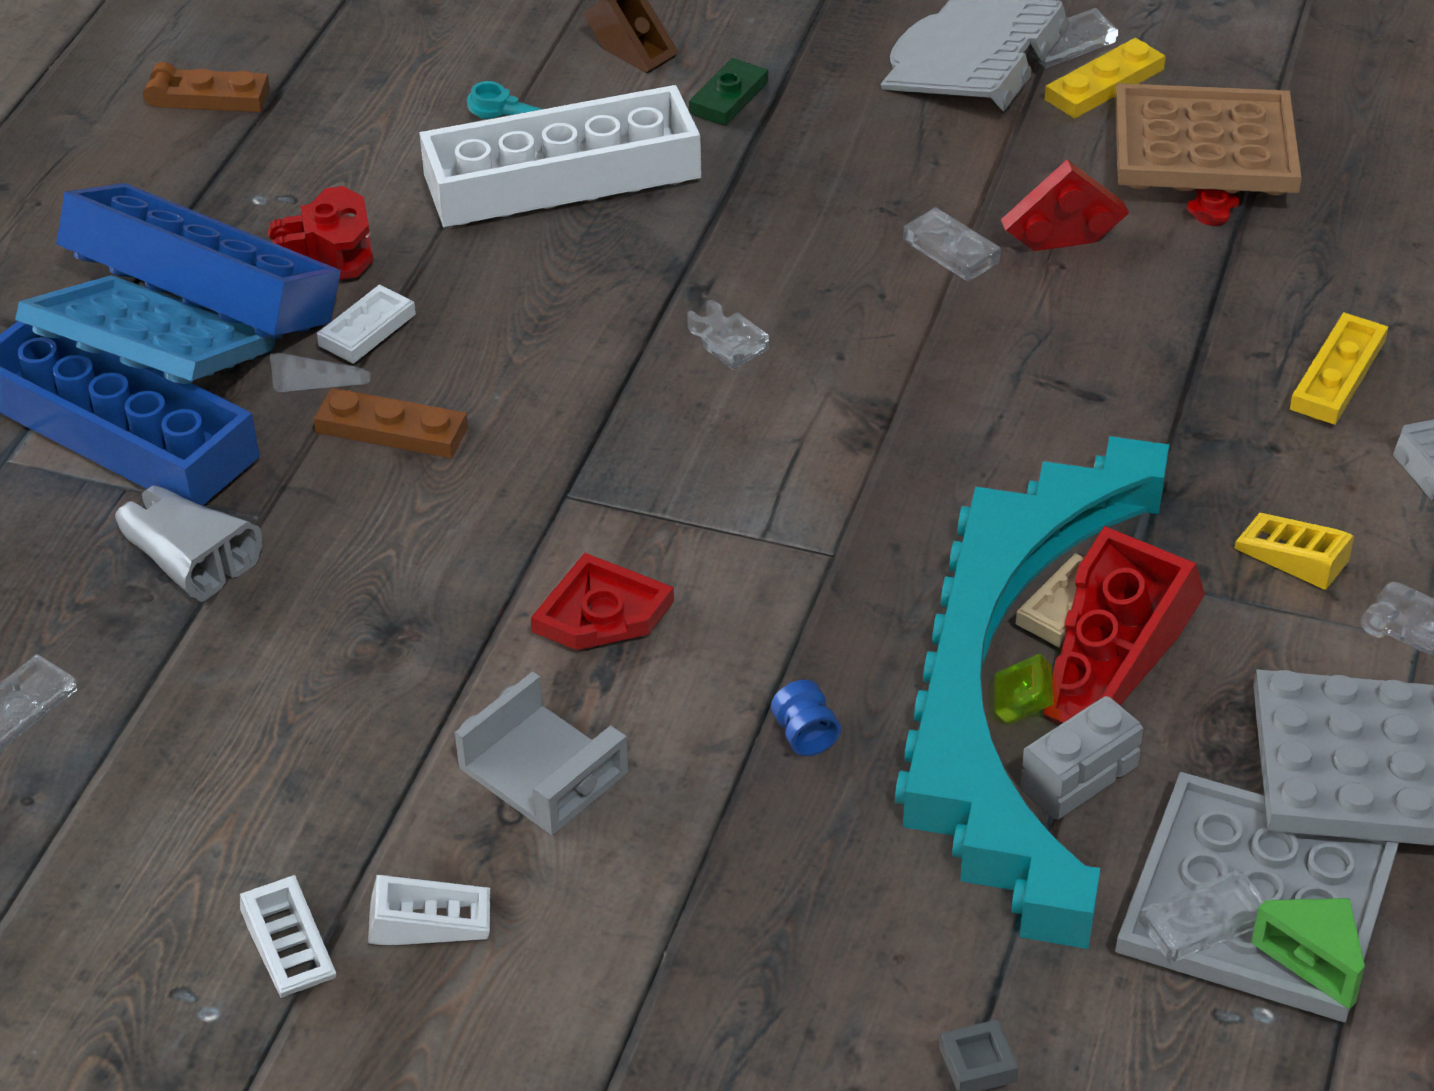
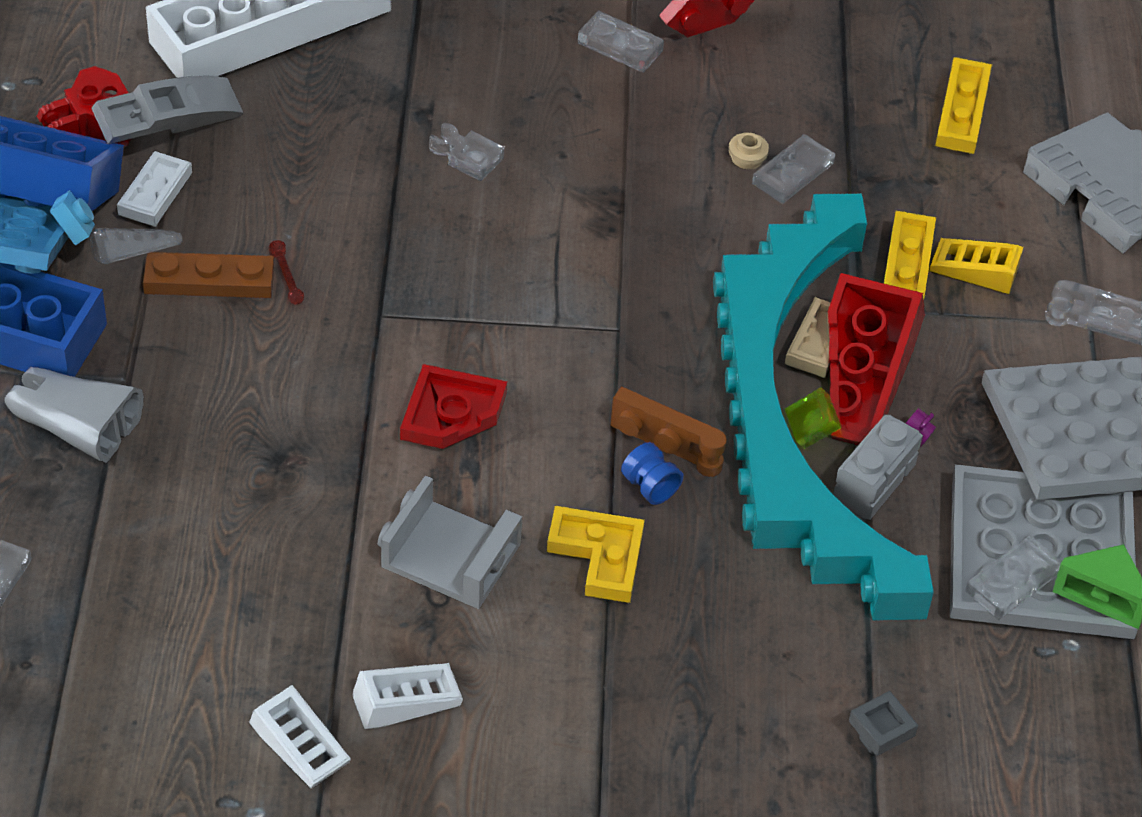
camera: 20 degrees left, 5 degrees up
none -> medium azure plate [50,190,95,245]
none -> light grey slope [92,76,243,144]
none -> clear red hinge [269,240,304,305]
none -> yellow plate [547,506,645,603]
none -> dark orange plate [610,386,727,477]
none -> tan plate [729,133,769,169]
none -> clear plate [752,134,835,204]
none -> yellow plate [884,211,936,298]
none -> magenta plate [905,408,937,448]

